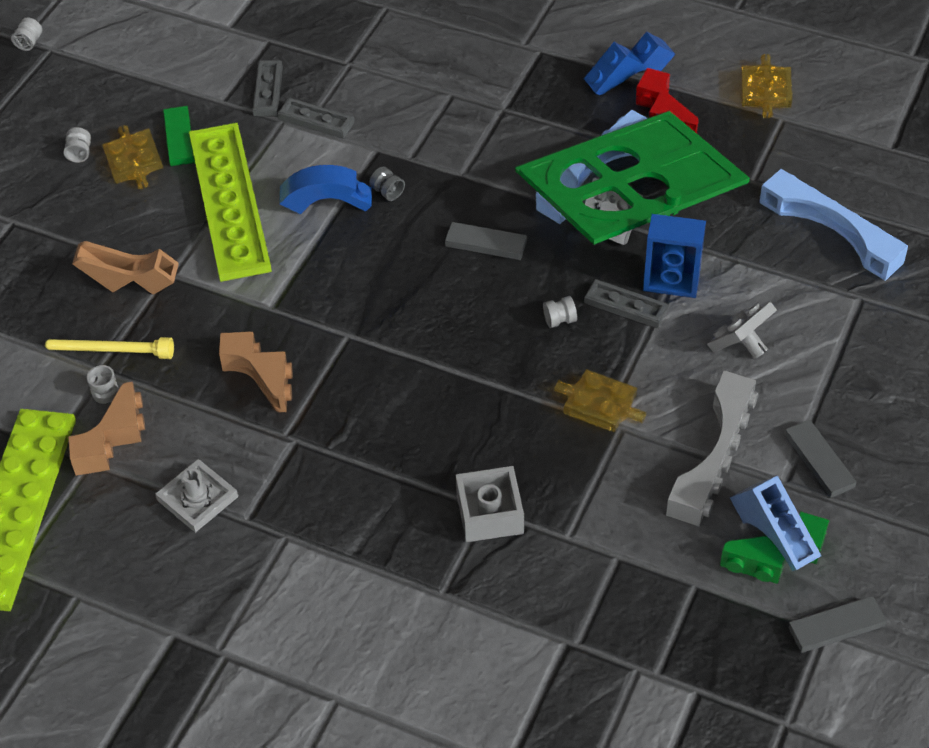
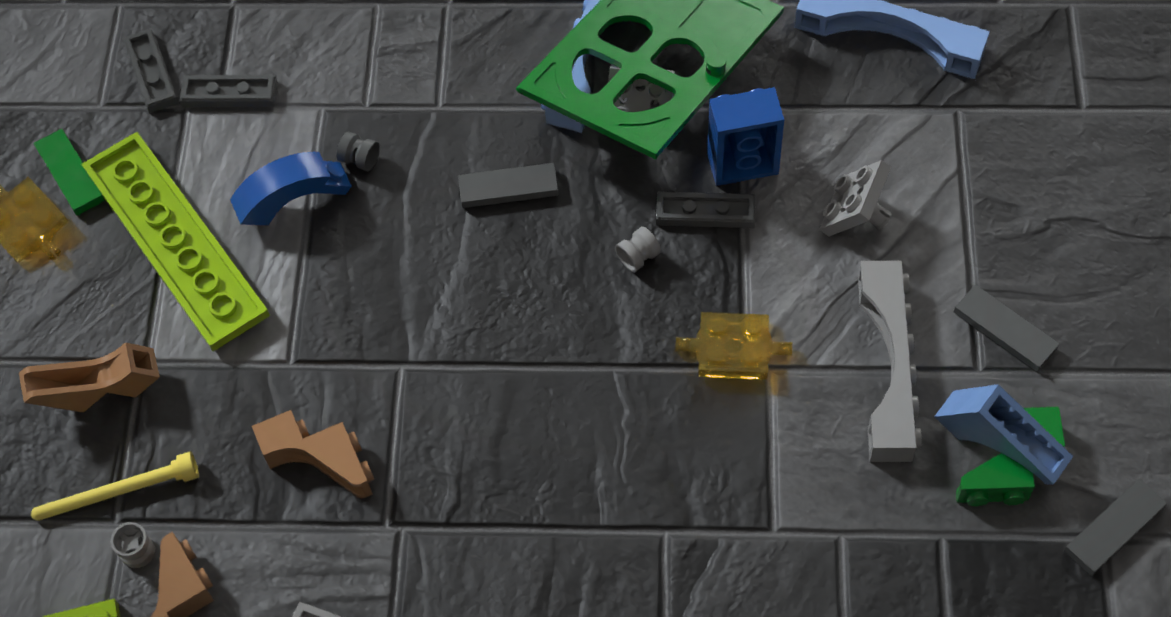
camera: 20 degrees left, 10 degrees up
light grey brick [456,466,524,542] -> none

